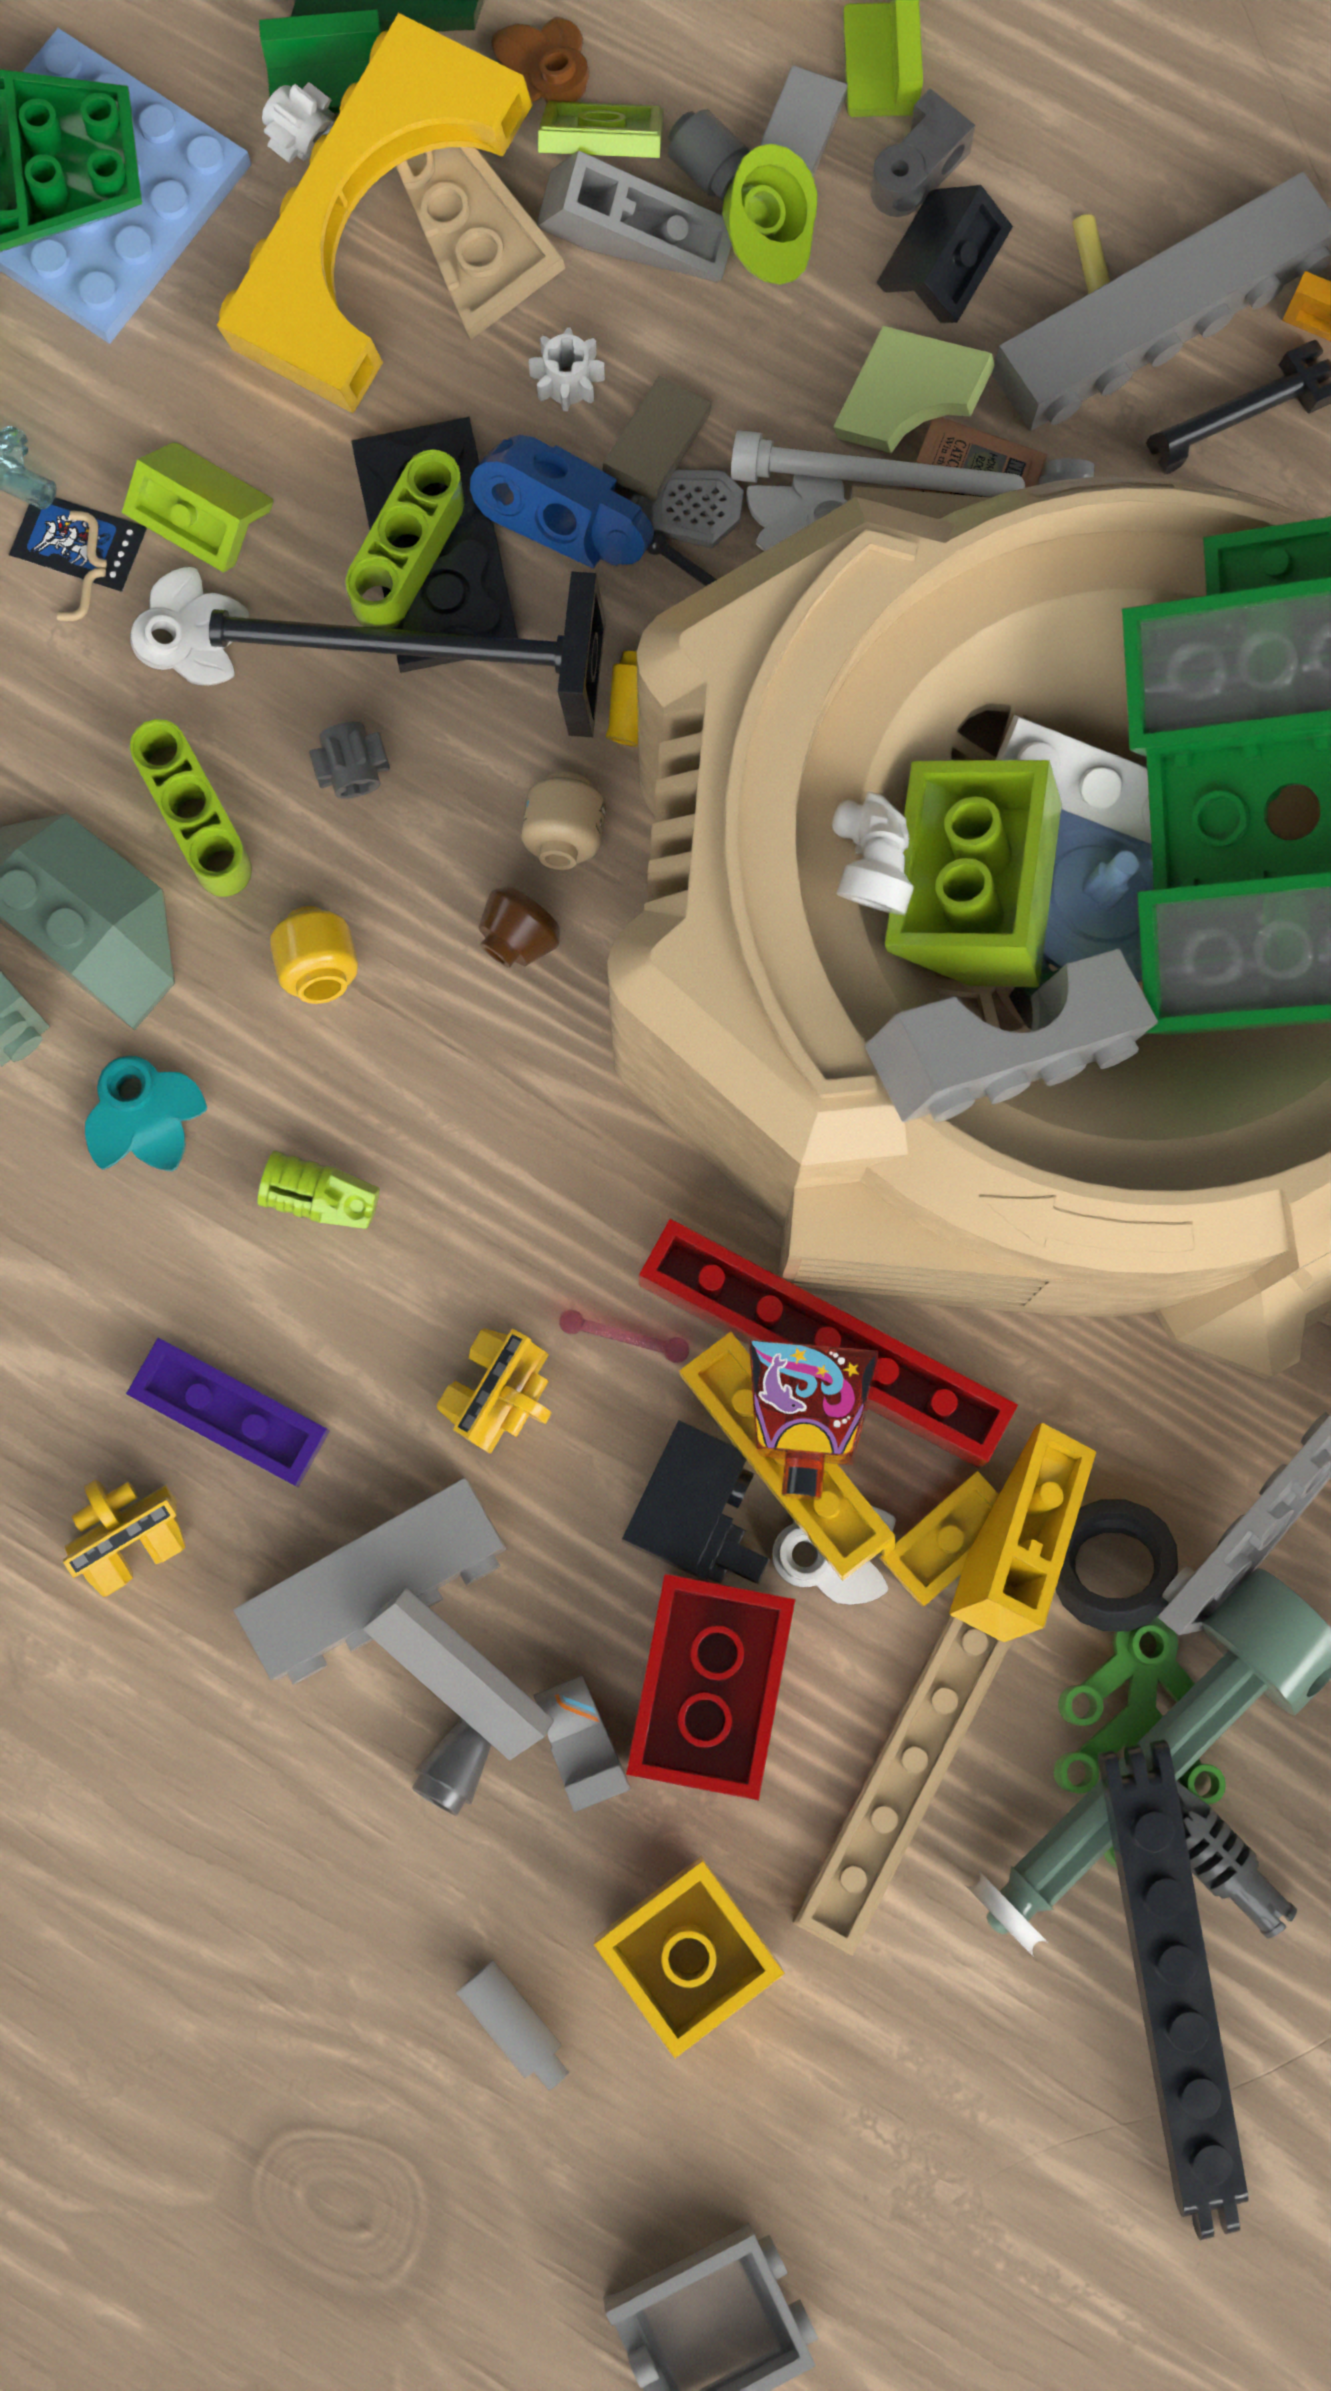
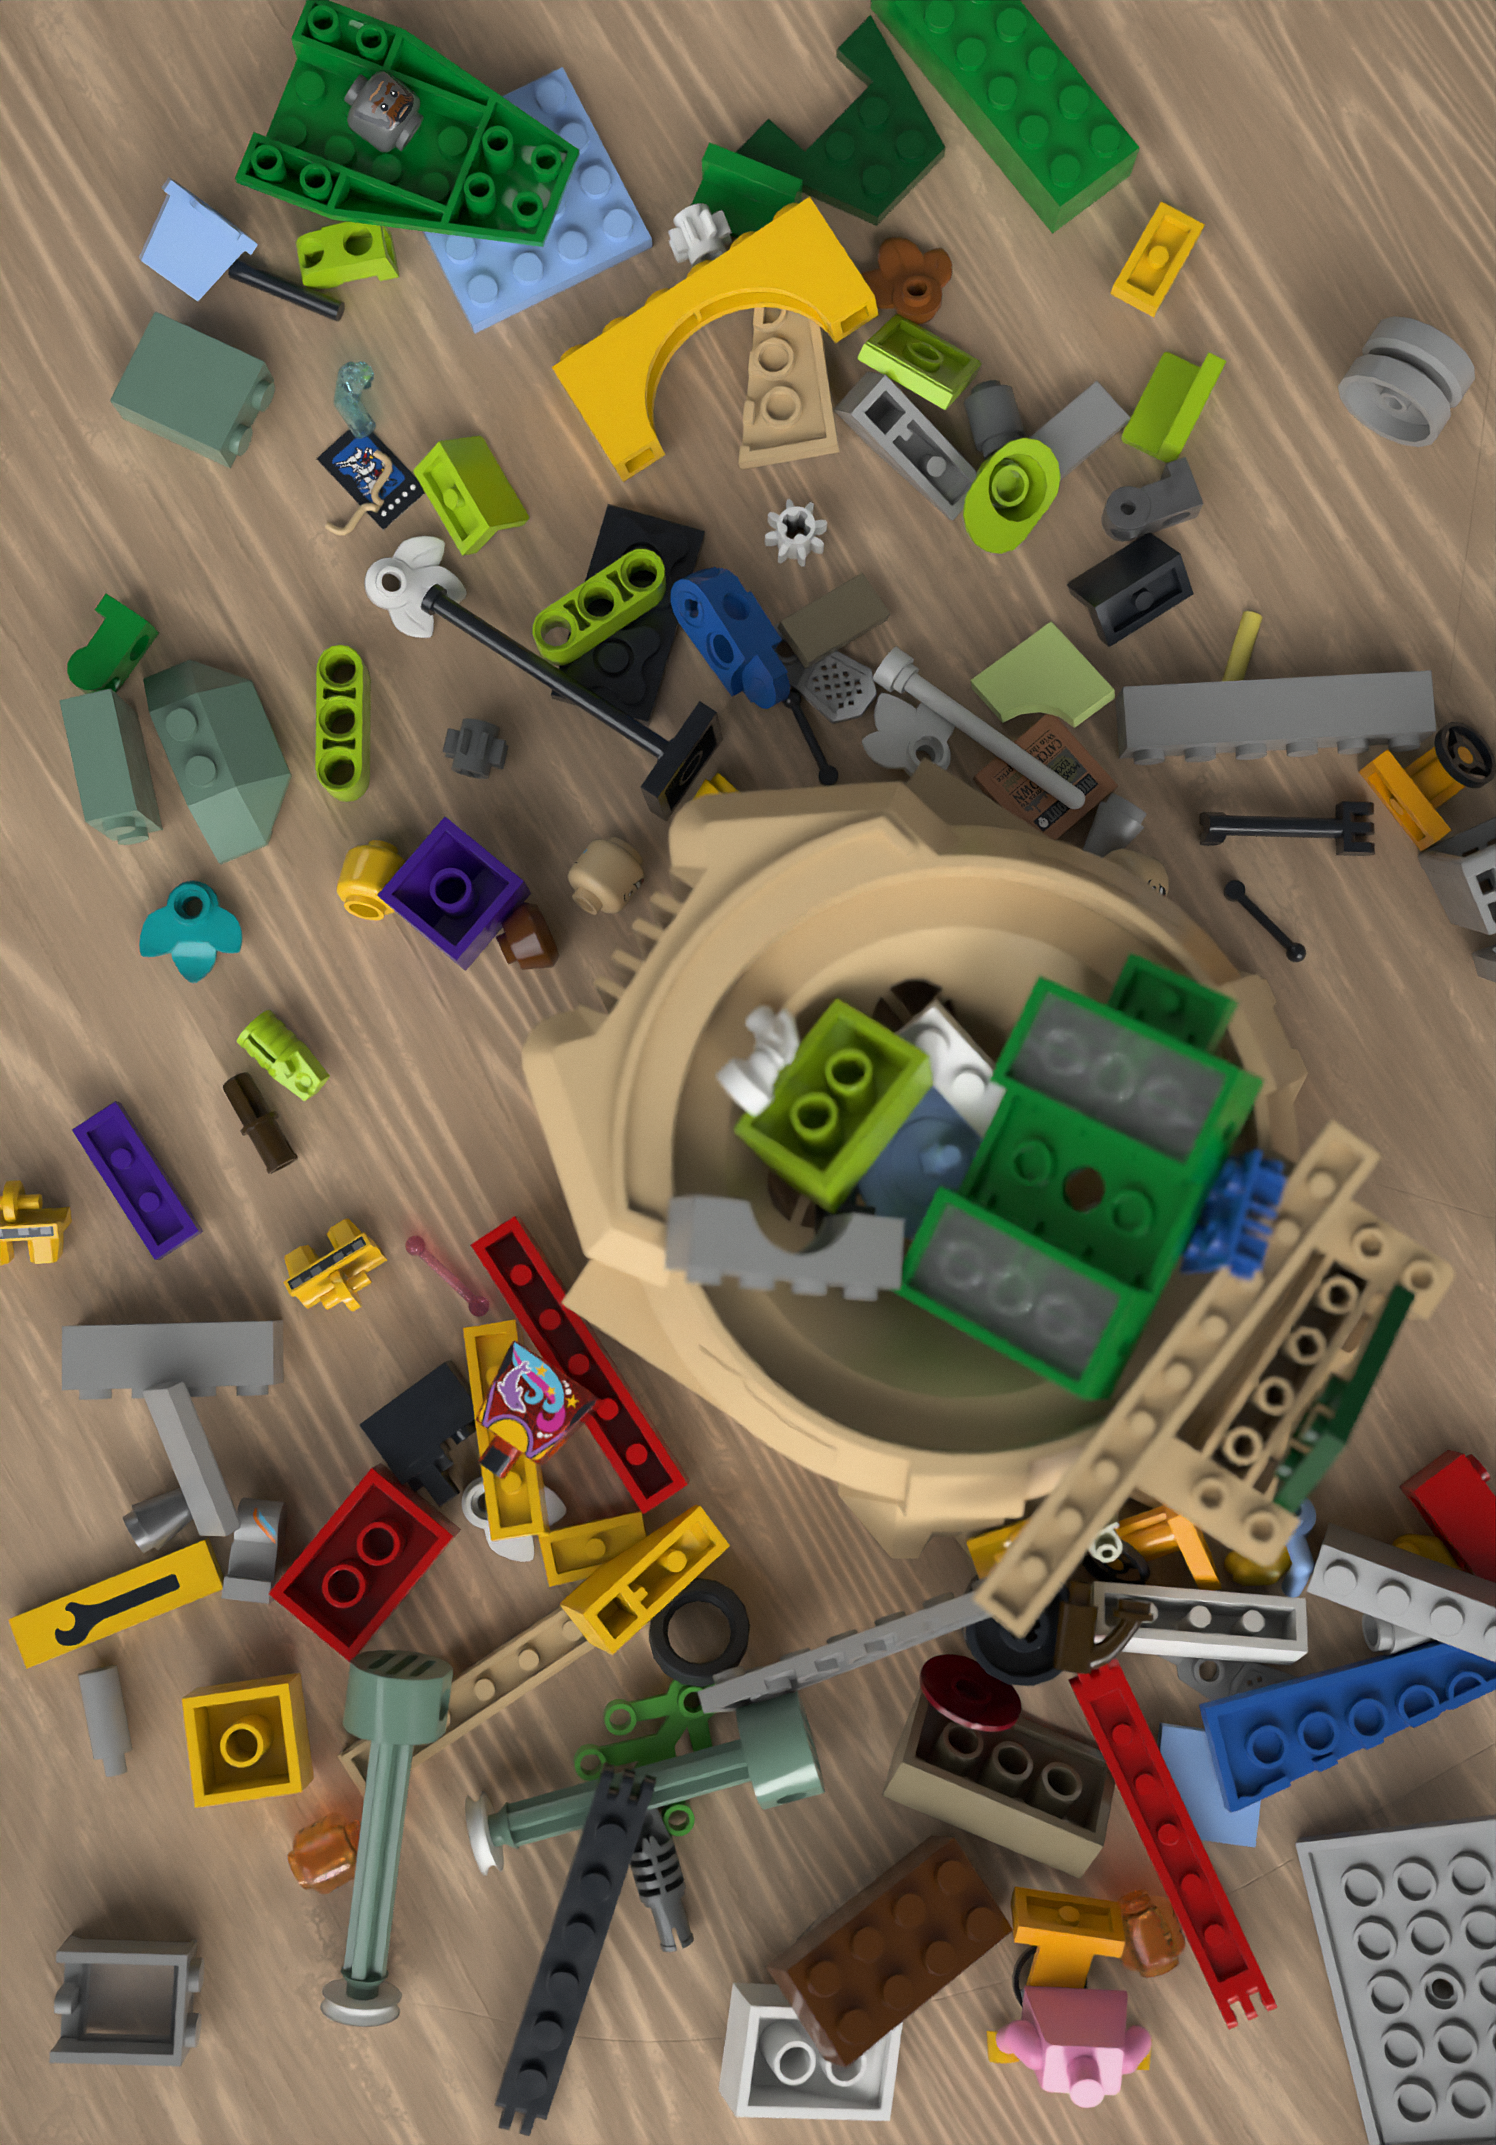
camera: 30 degrees right, 5 degrees up
none -> yellow tile [8,1538,224,1669]
none -> dark brown axle [223,1072,298,1174]
none -> clear orange head [287,1812,361,1895]
none -> sand green piece [320,1650,453,2027]
none -> dark purple slope [377,817,531,971]

